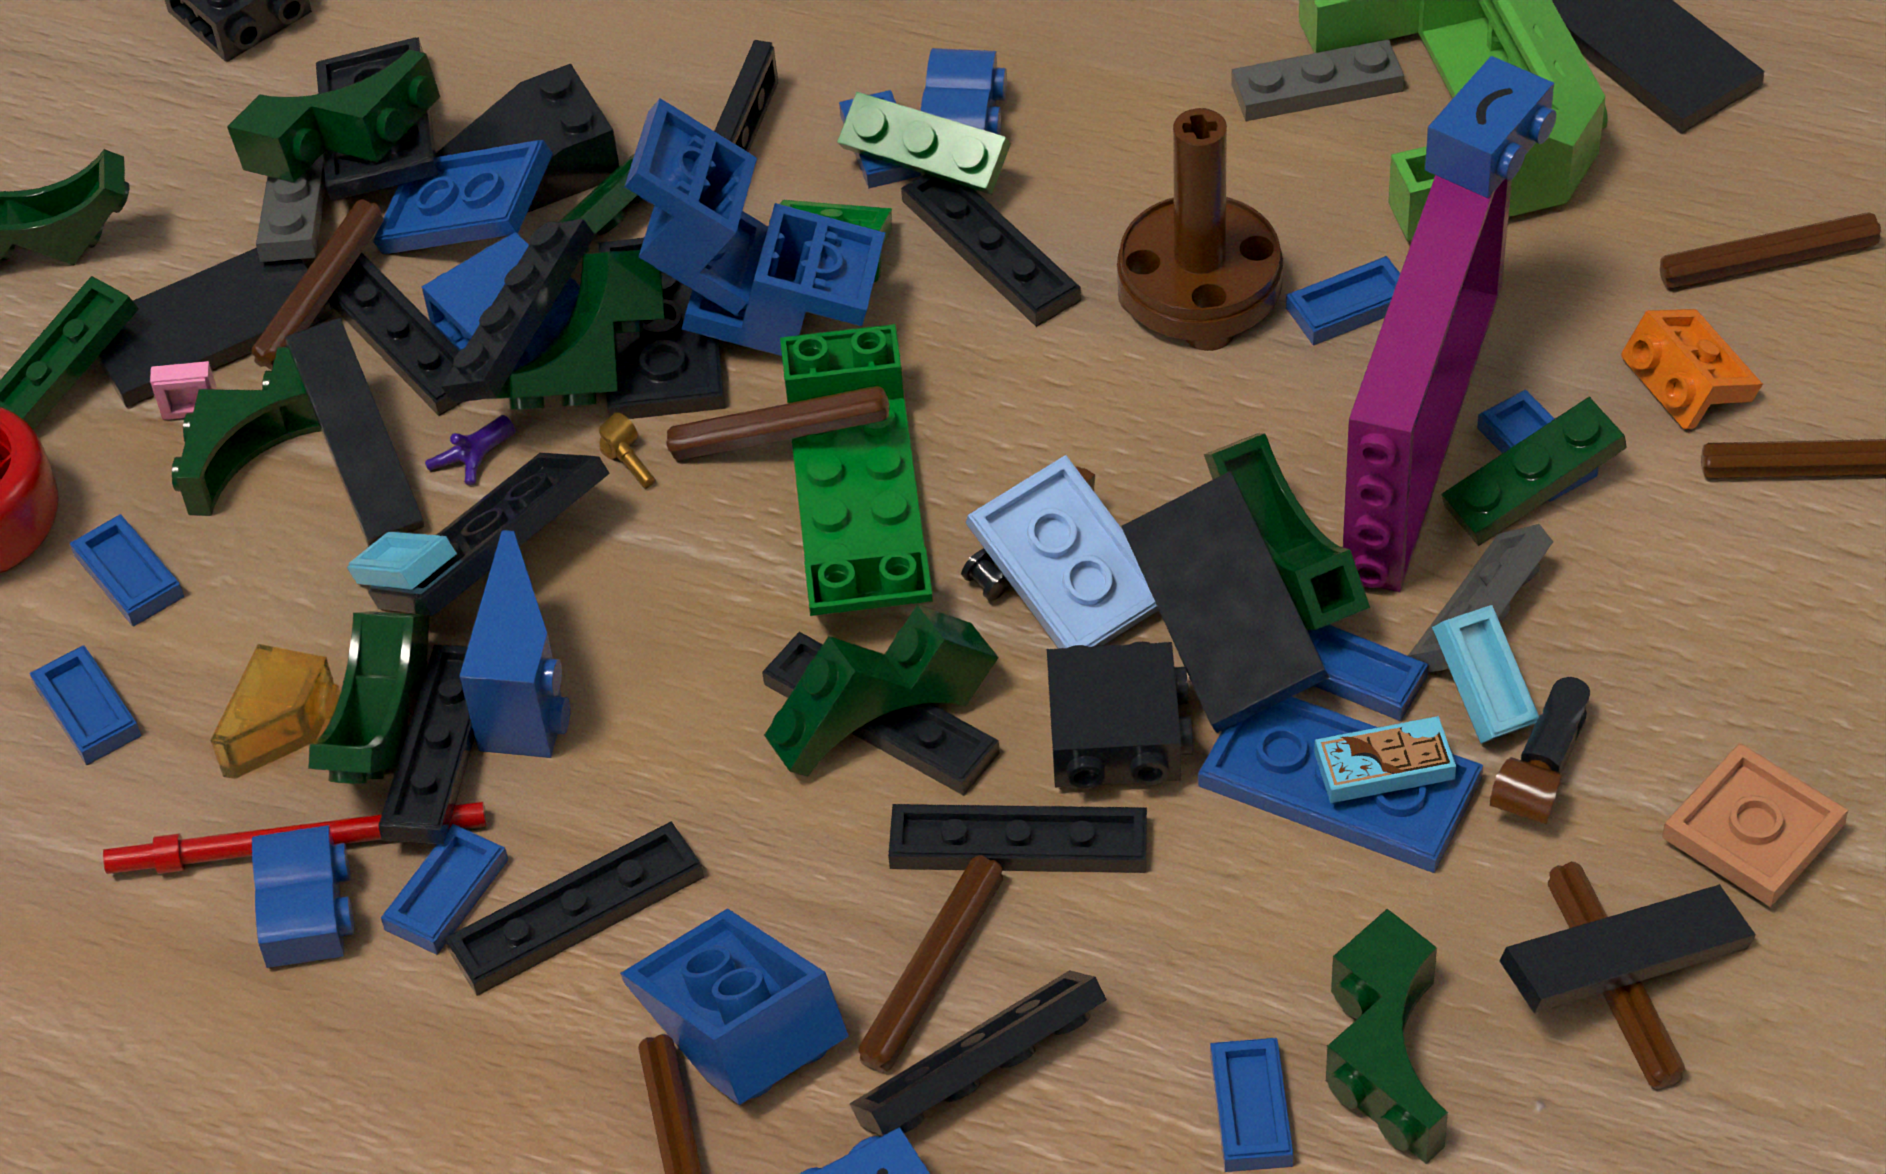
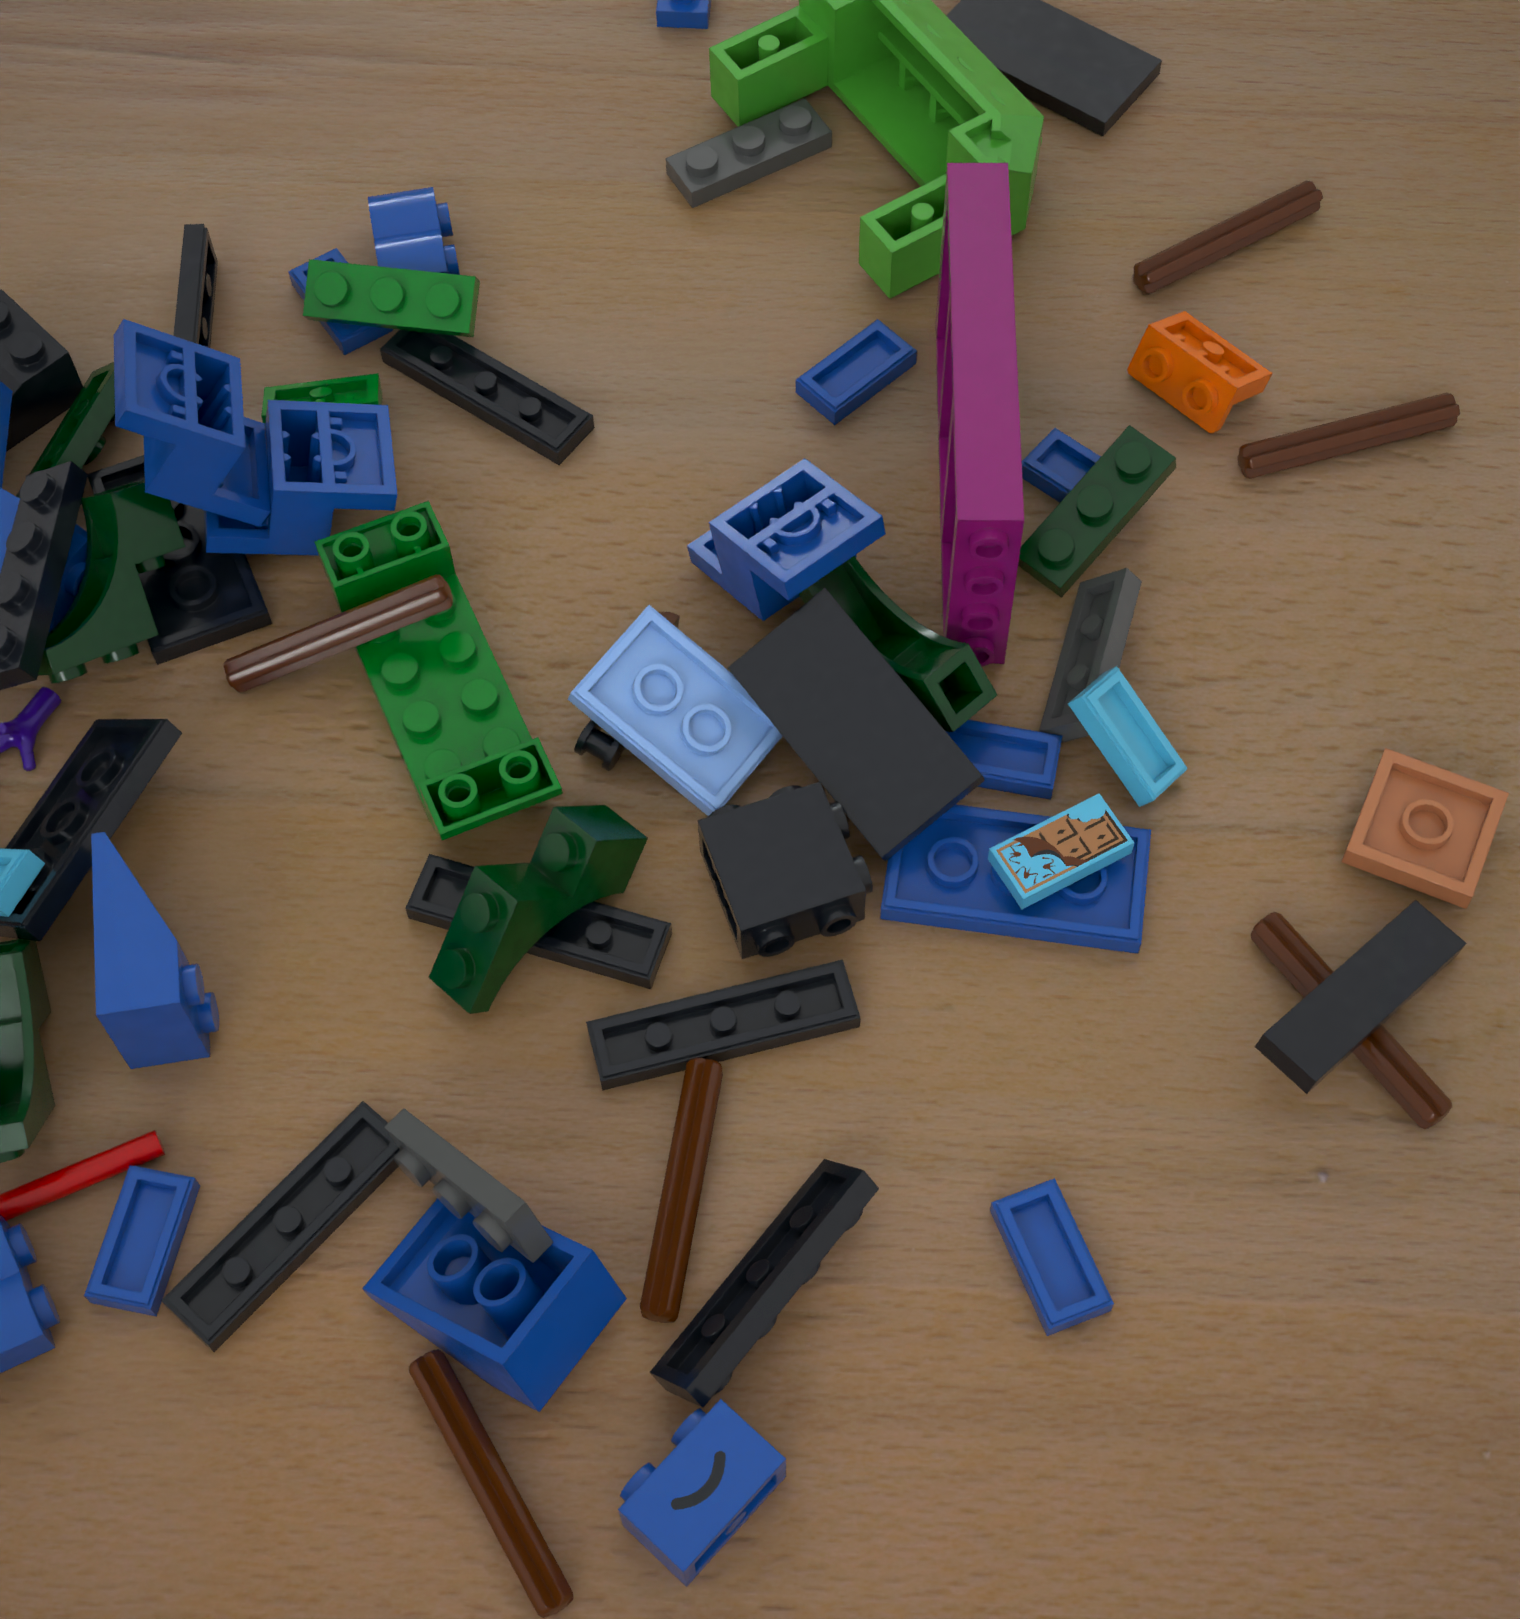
camera: 20 degrees left, 10 degrees up
black tile [378,645,475,844] -> none
pearl gold hand [599,413,655,488] -> none
reddish brown piece [1117,108,1283,351] -> none
dark green arch [1325,908,1448,1164] -> none
blue brick [1425,56,1557,198] -> none
piece [1490,677,1590,825] -> none
none -> dark grey plate [384,1109,553,1263]
none -> blue bracket [687,458,886,621]

